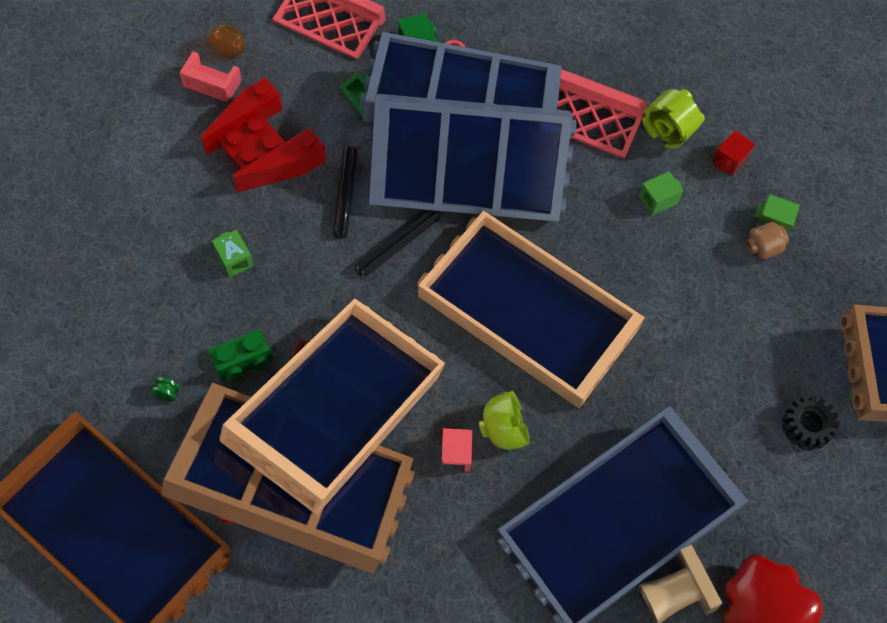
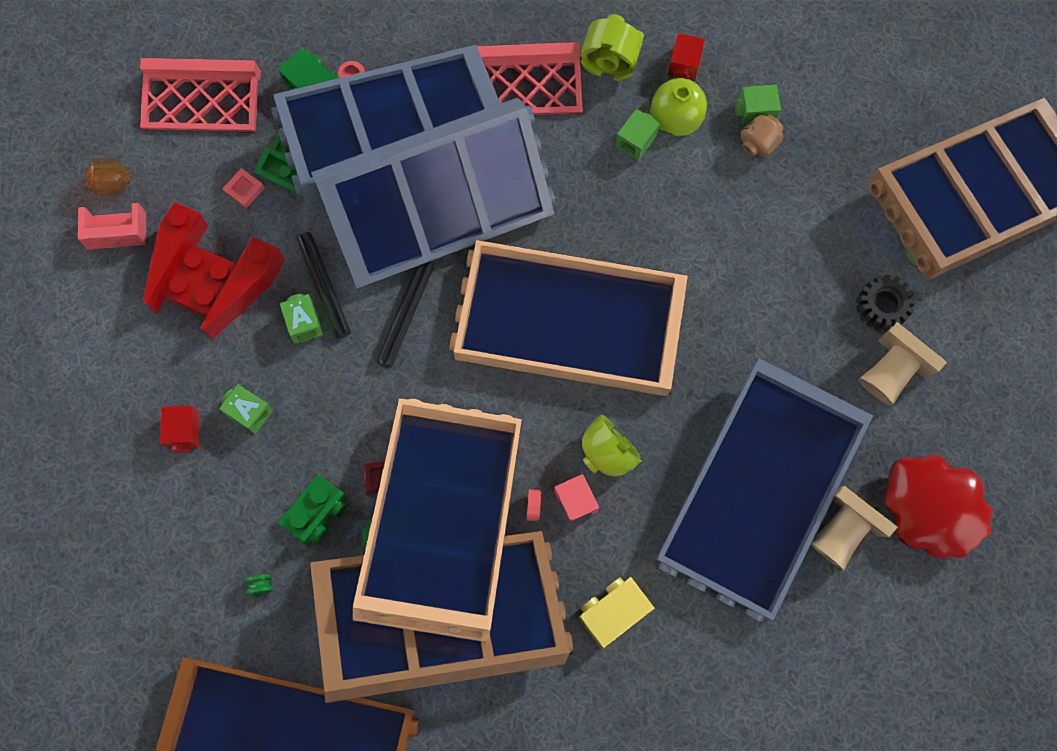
camera: 25 degrees left, 10 degrees up
none -> red brick [160,405,200,454]
none -> coral tile [222,168,265,208]
none -> bright green brick [280,294,323,344]
none -> coral tile [527,489,541,521]
none -> light yellow brick [578,577,655,649]
none -> lime cylinder [650,78,707,136]
none -> tan plant [858,322,947,407]

